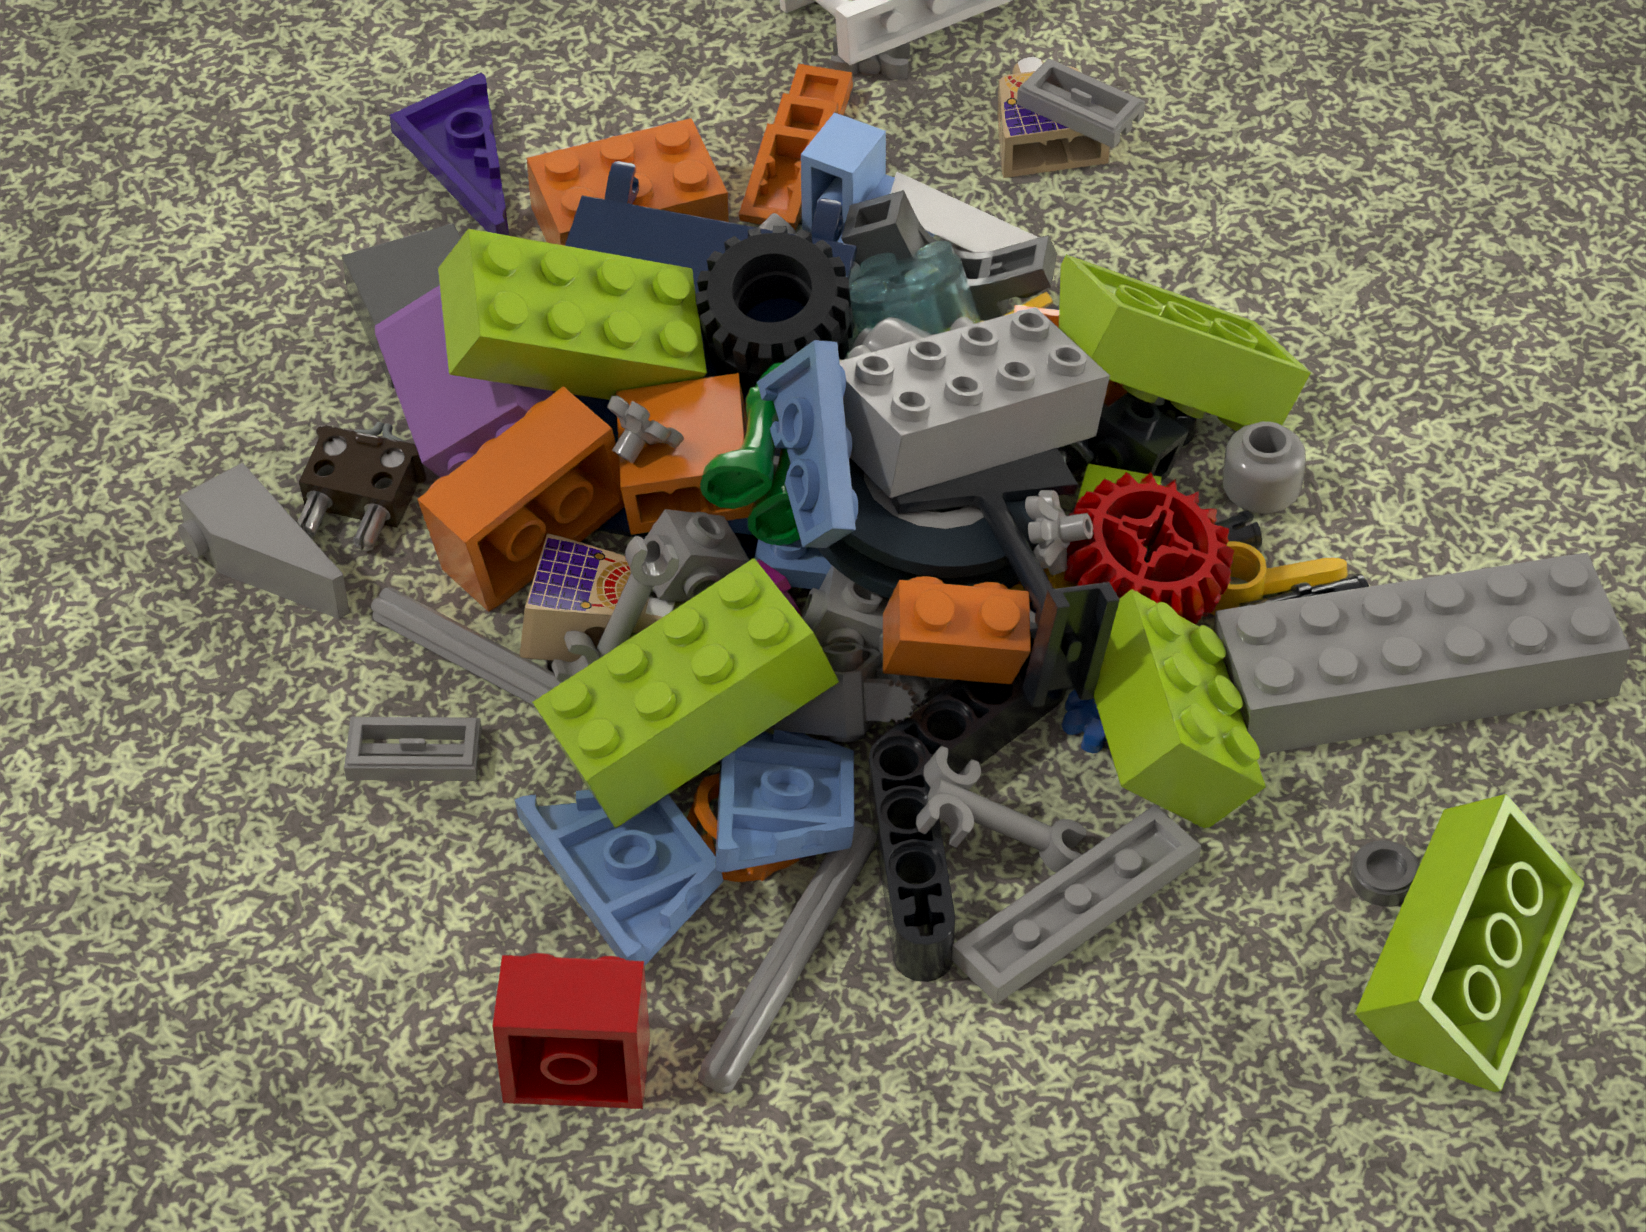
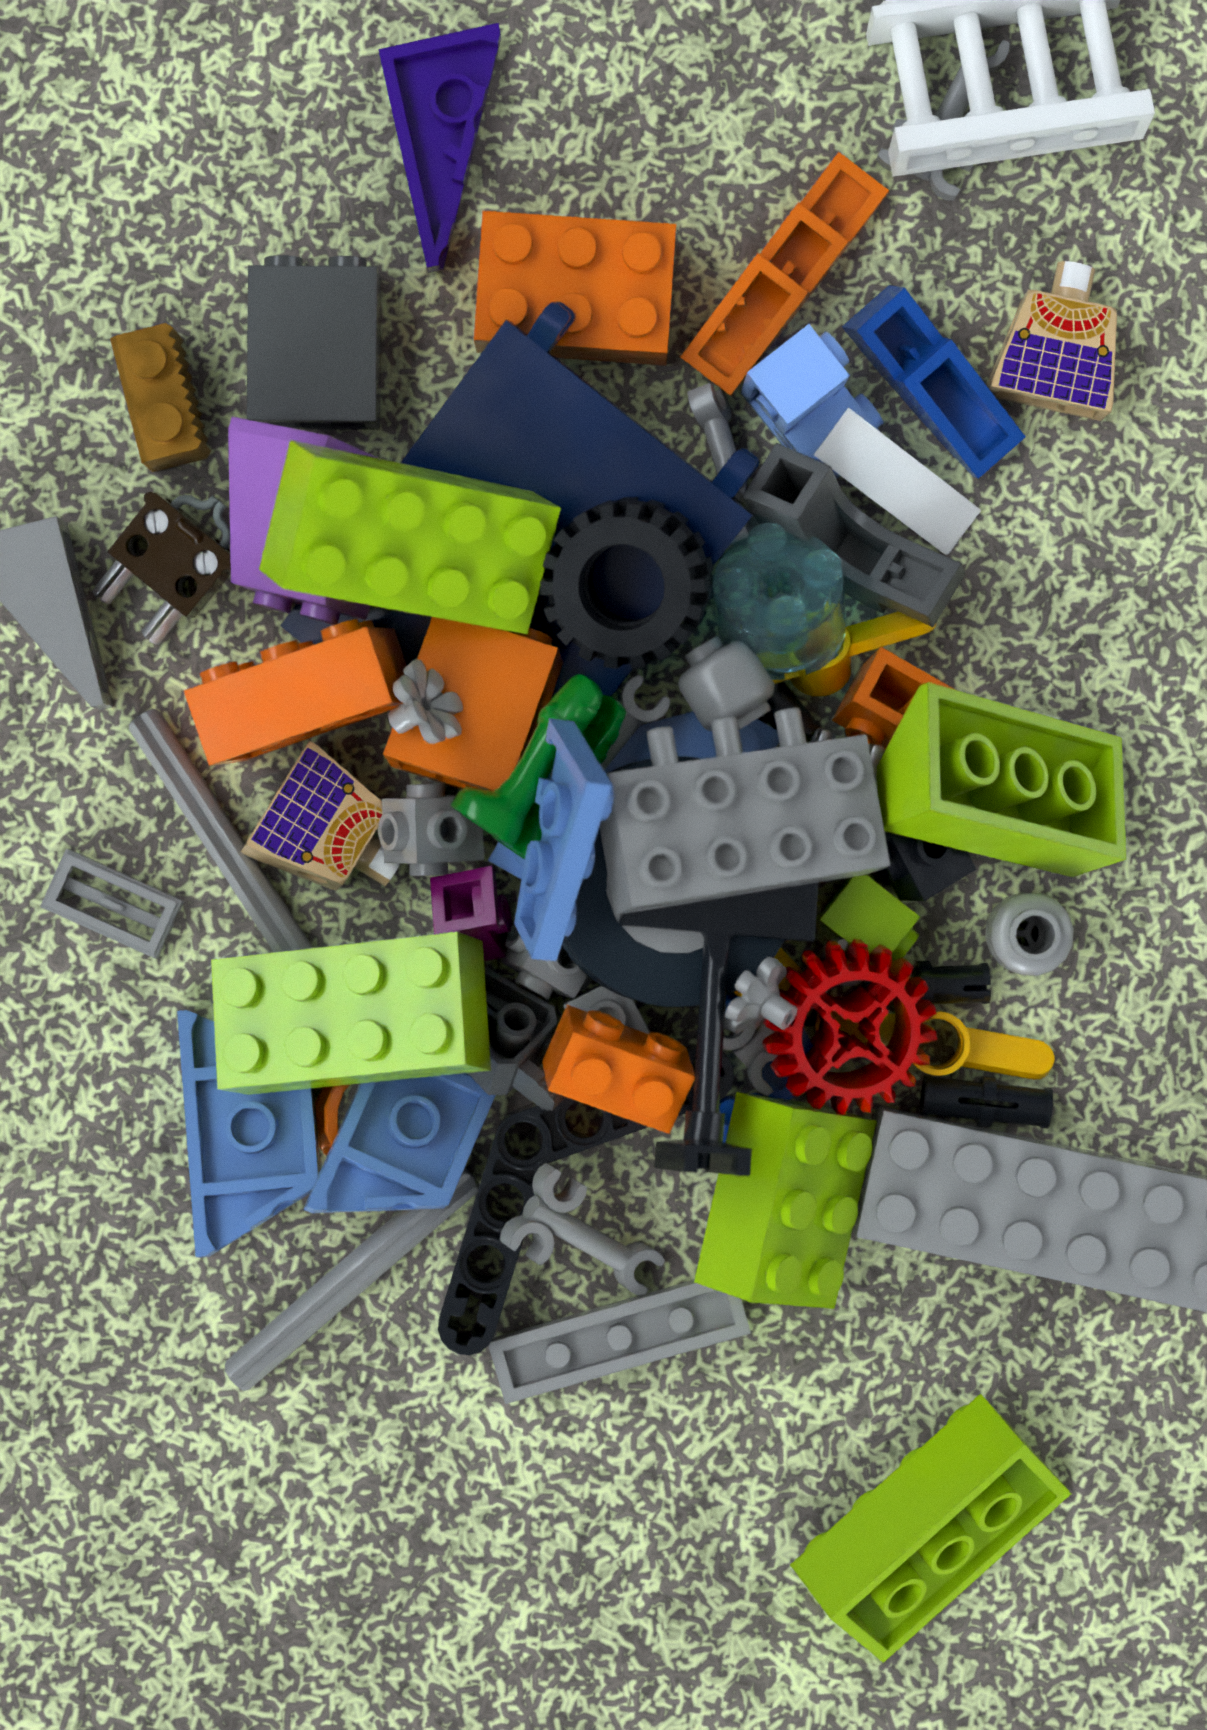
camera: 20 degrees right, 40 degrees up
red brick [492,953,650,1109] -> none
light grey bar [551,536,679,683] -> none
light grey tile [1017,58,1145,148] -> none
flat silver tile [1350,840,1420,907] -> none
none -> pearl gold brick [110,323,211,472]
none -> blue slope [842,285,1026,479]

